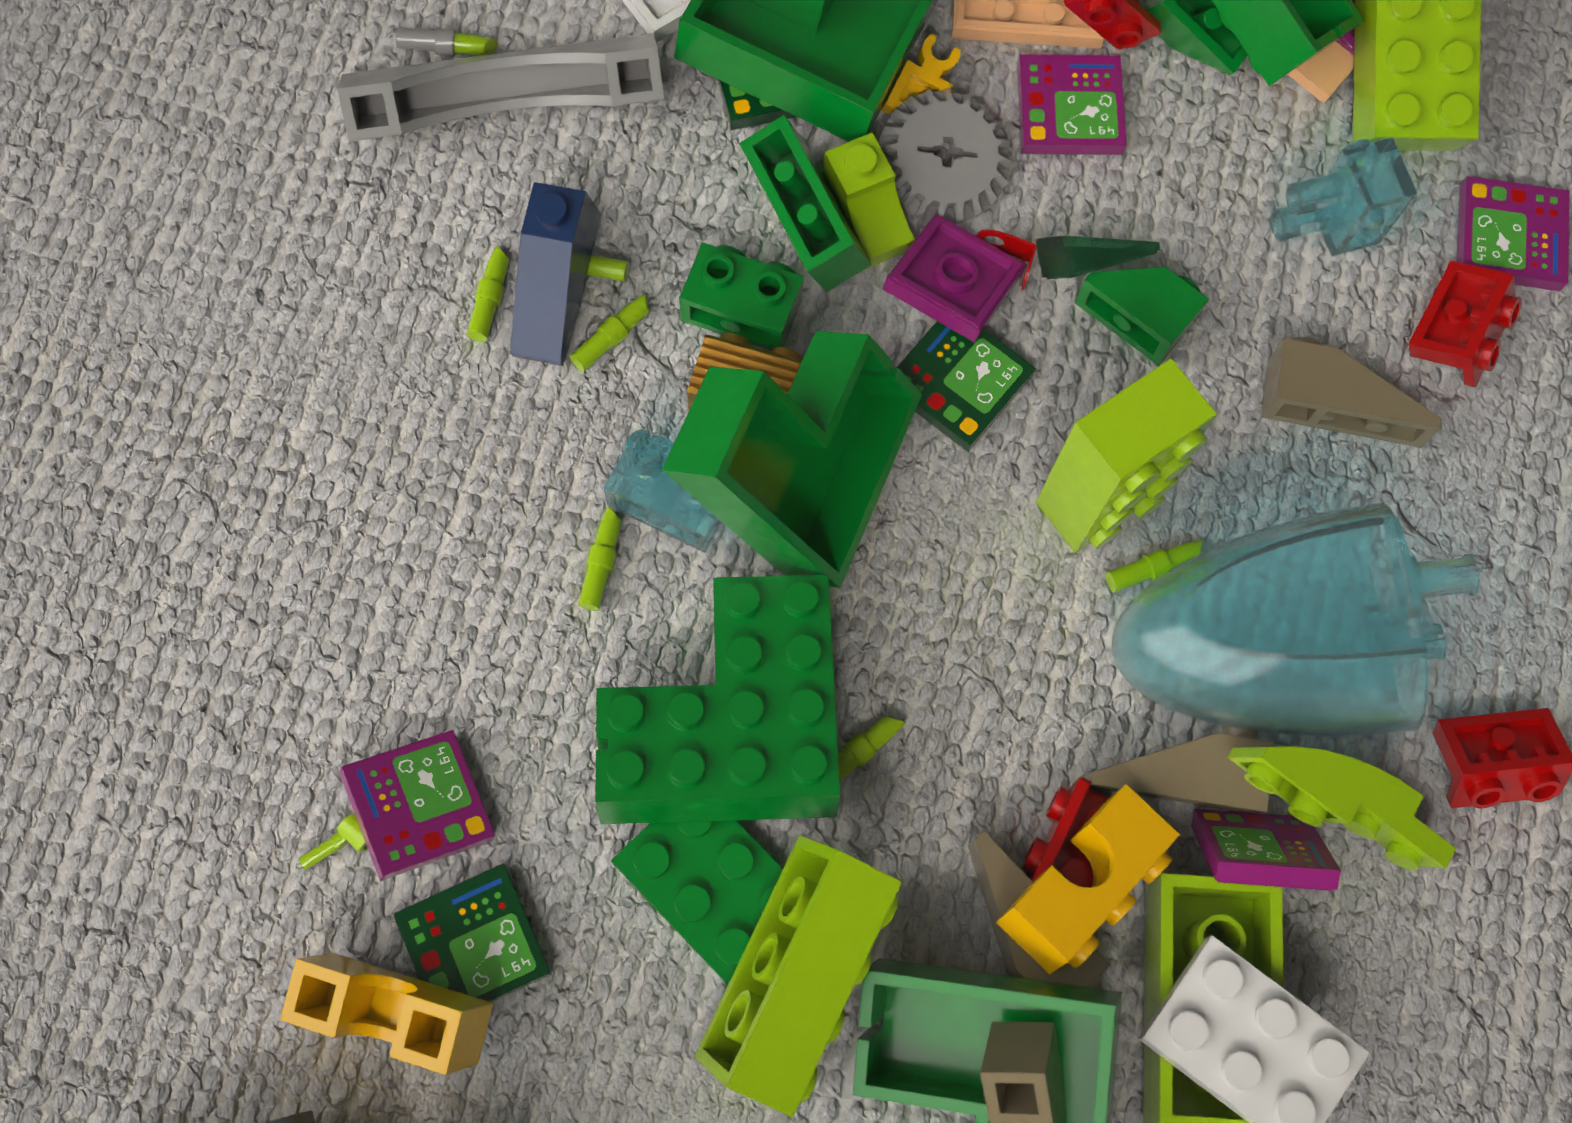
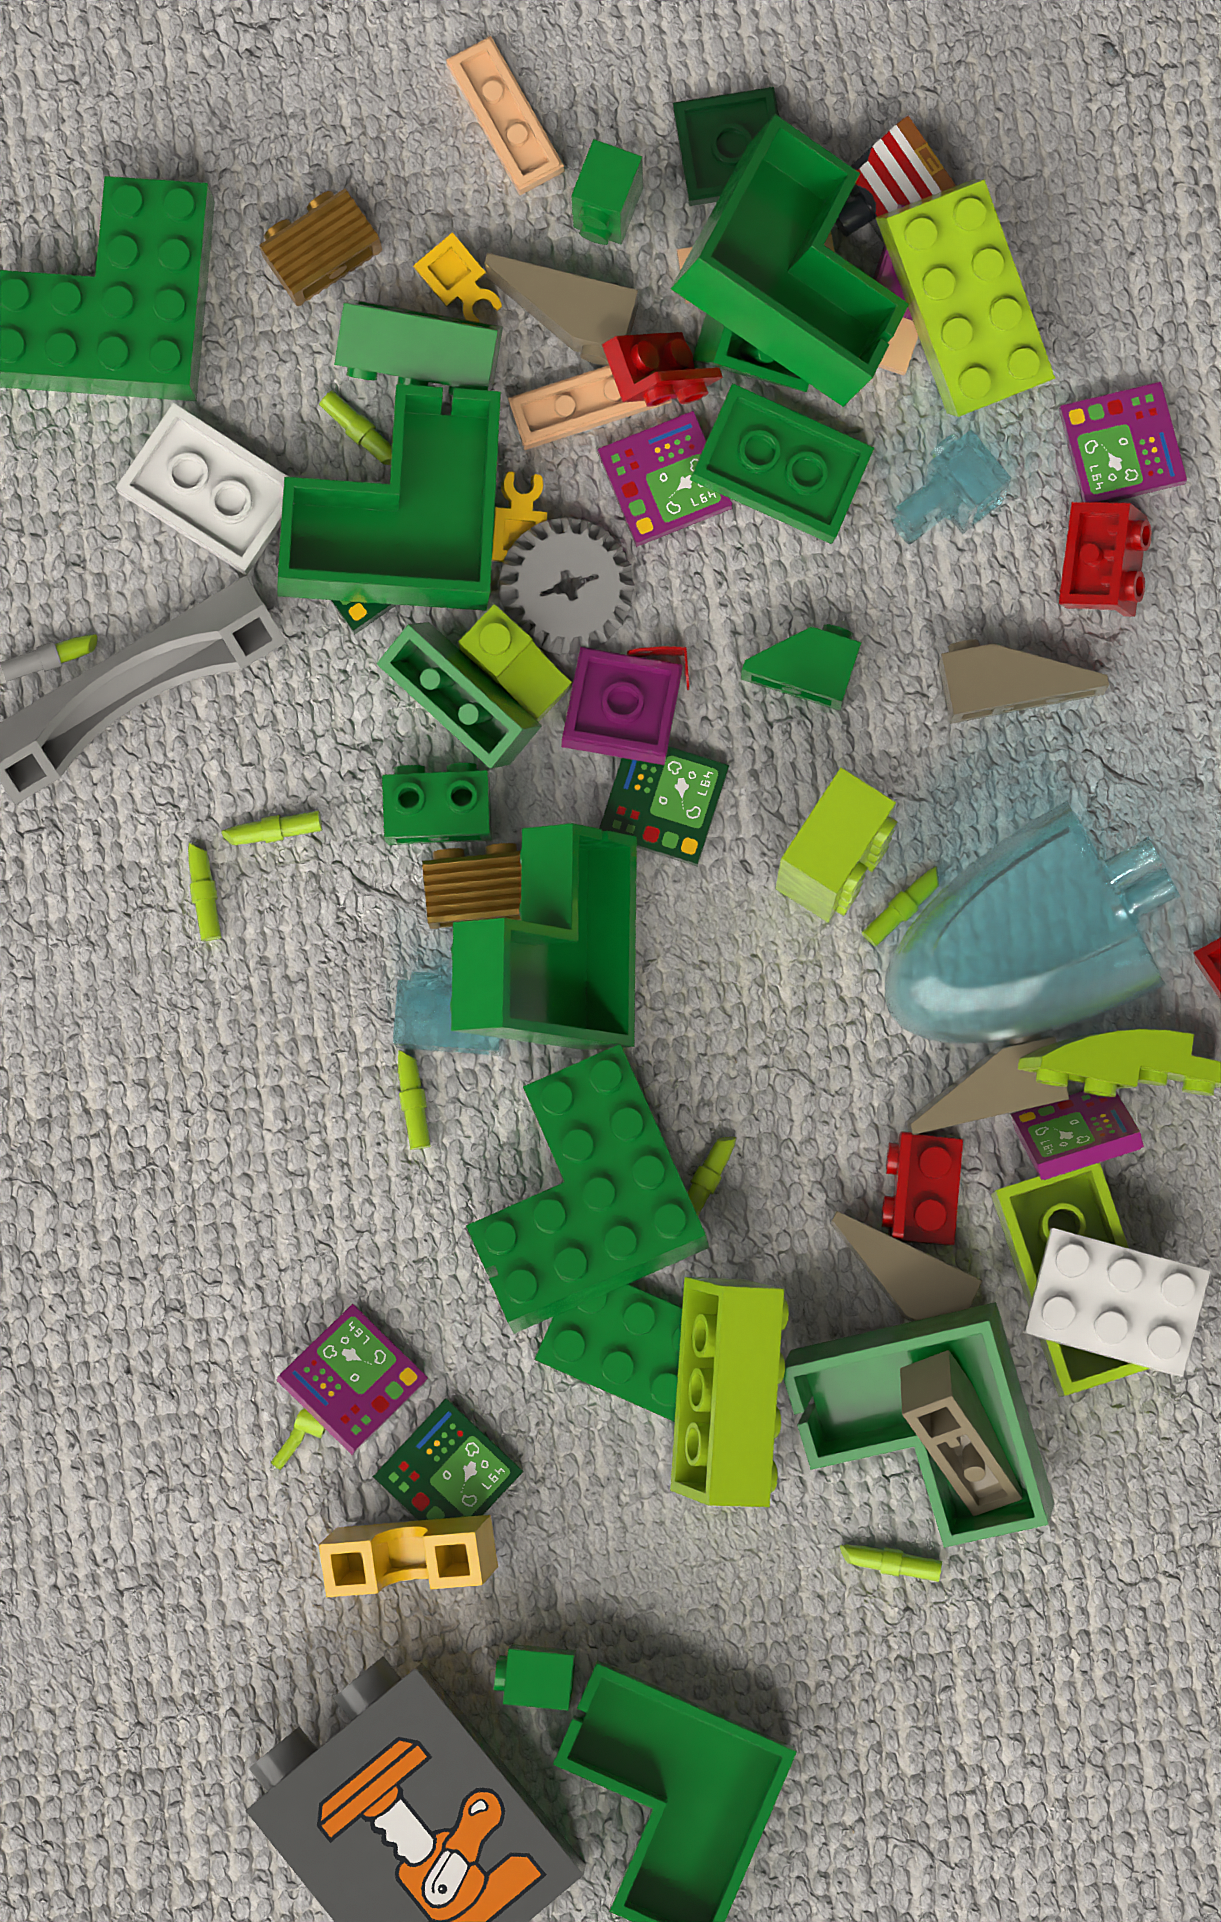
camera: 10 degrees left, 10 degrees up
slope [510,182,602,366] -> none
lime piece [569,293,650,372] -> none
yellow arch [996,784,1180,975] -> none
clear green slope [1036,236,1160,280] -> none
none -> green plate [690,383,874,544]

